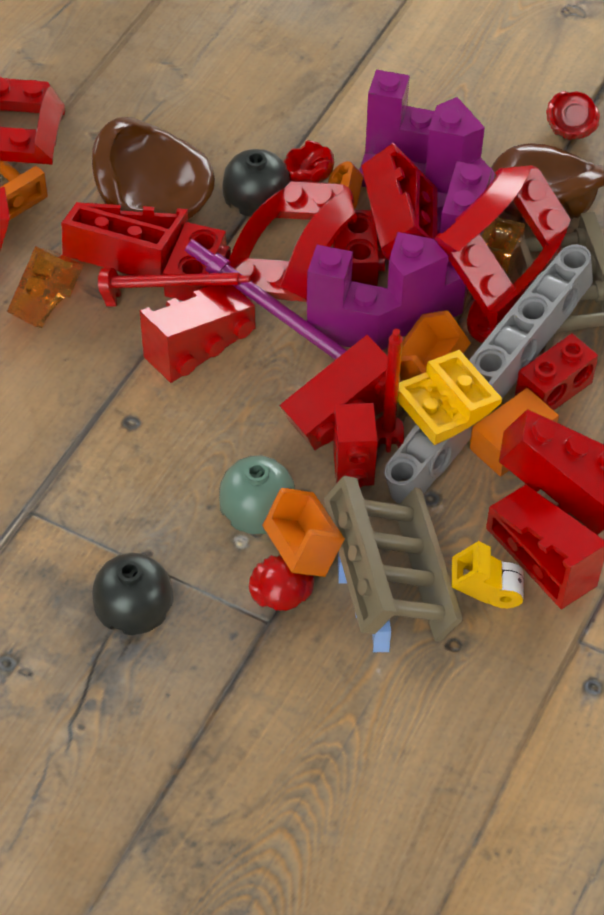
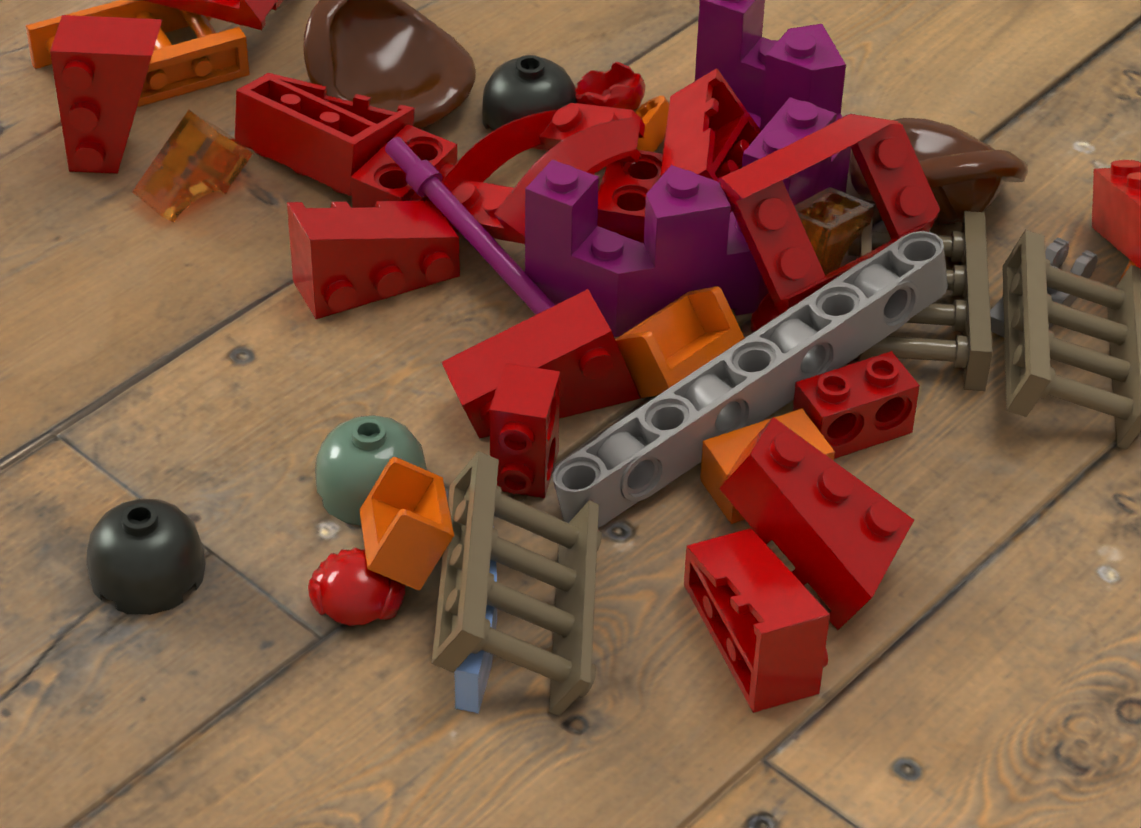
camera: 15 degrees right, 10 degrees down
red piece [98,268,251,307] -> none
red piece [376,328,404,453] -> none
yellow slope [398,350,502,445] -> none
yellow leg [451,541,524,609] -> none
red hair [546,91,600,140] -> none

